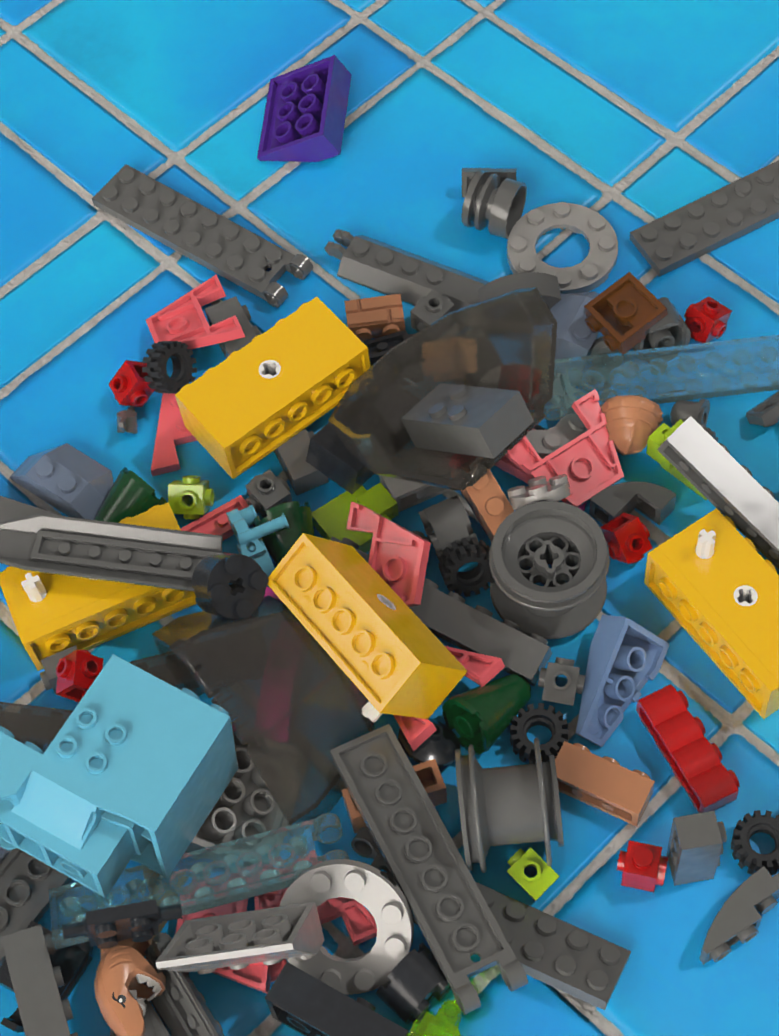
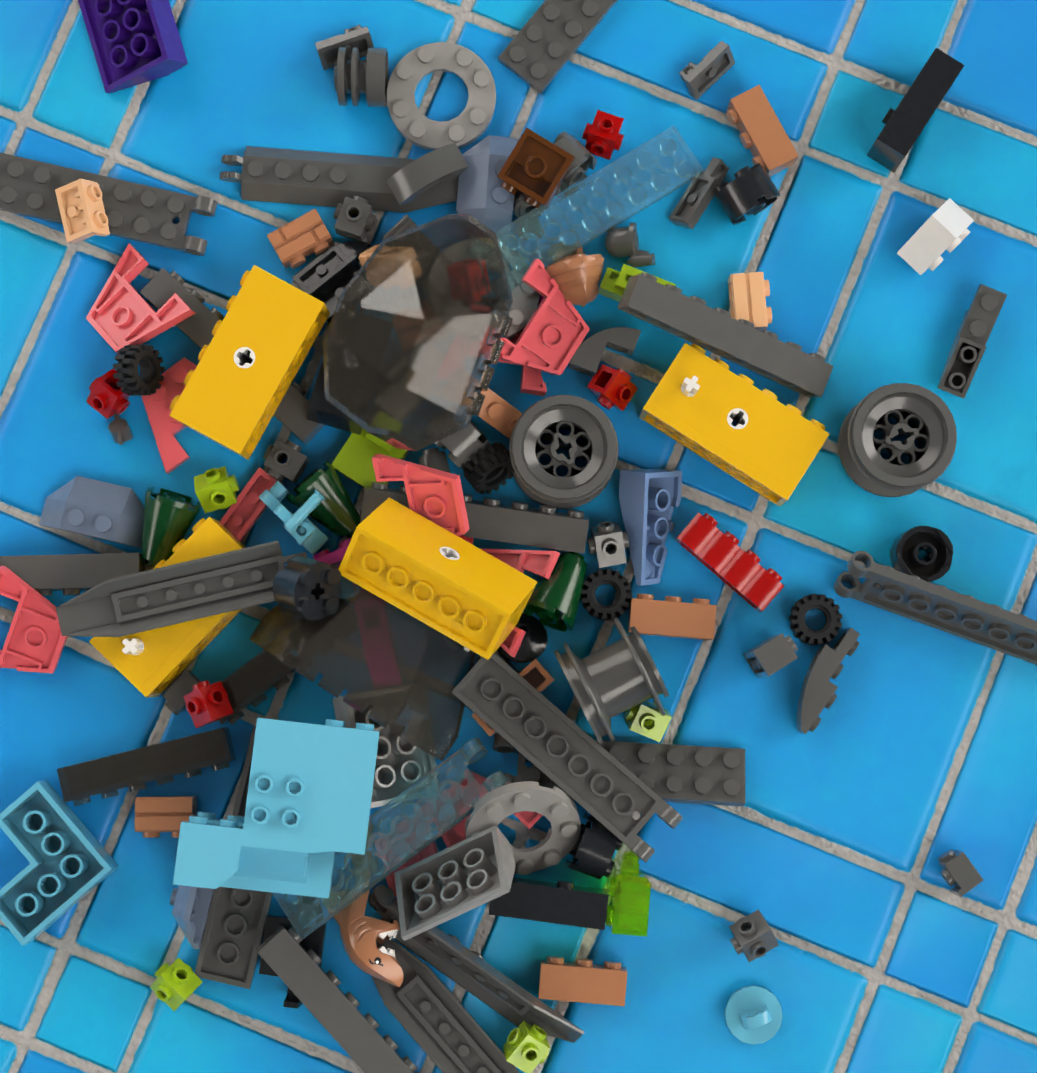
camera: 30 degrees left, 25 degrees up
black plate [62,899,183,949] -> none
dark grey brick [401,383,534,459] -> none
light grey plate [507,474,571,510] -> none
red brick [617,840,668,892] -> none
none -> light nougat bracket [55,178,110,244]

